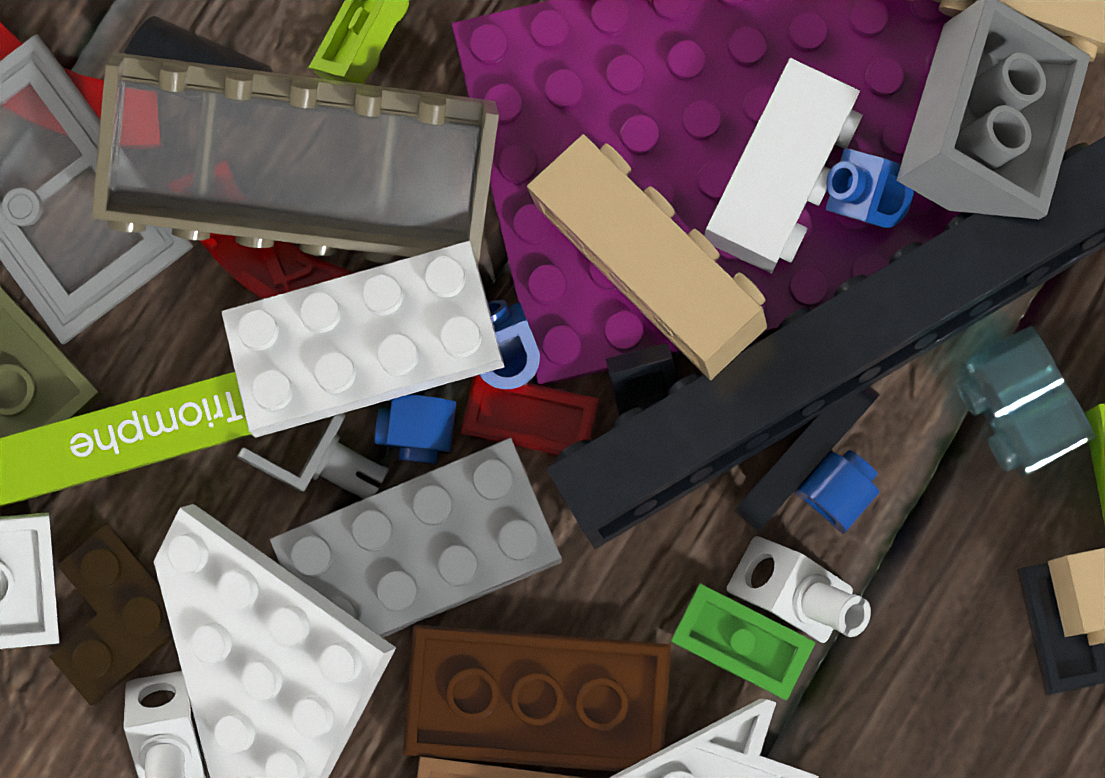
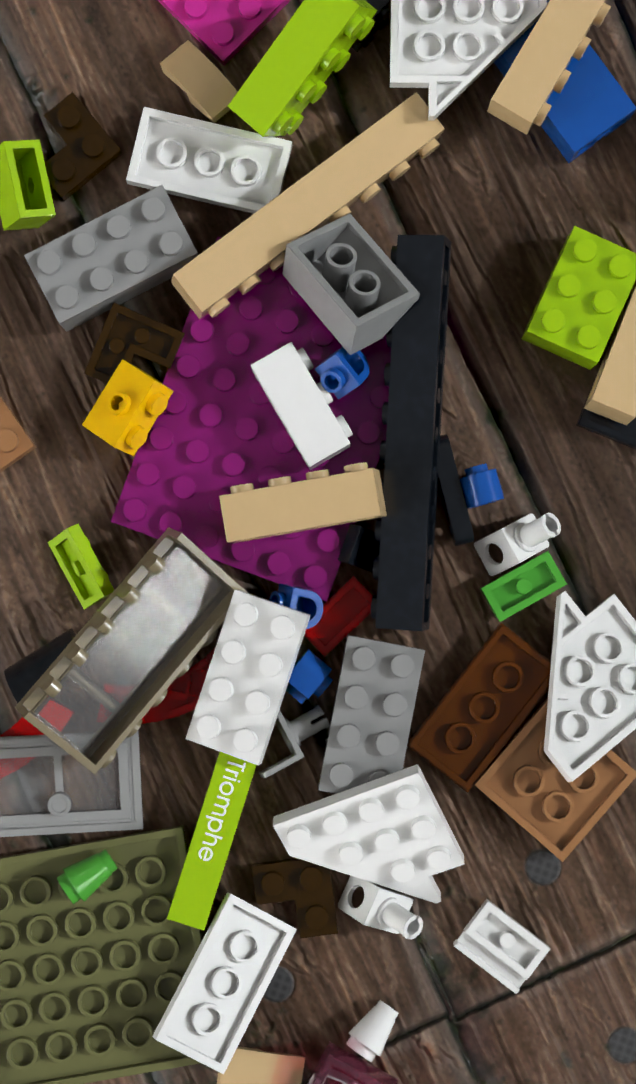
camera: 55 degrees left, 5 degrees up
clear light blue brick [956,326,1096,479] -> none

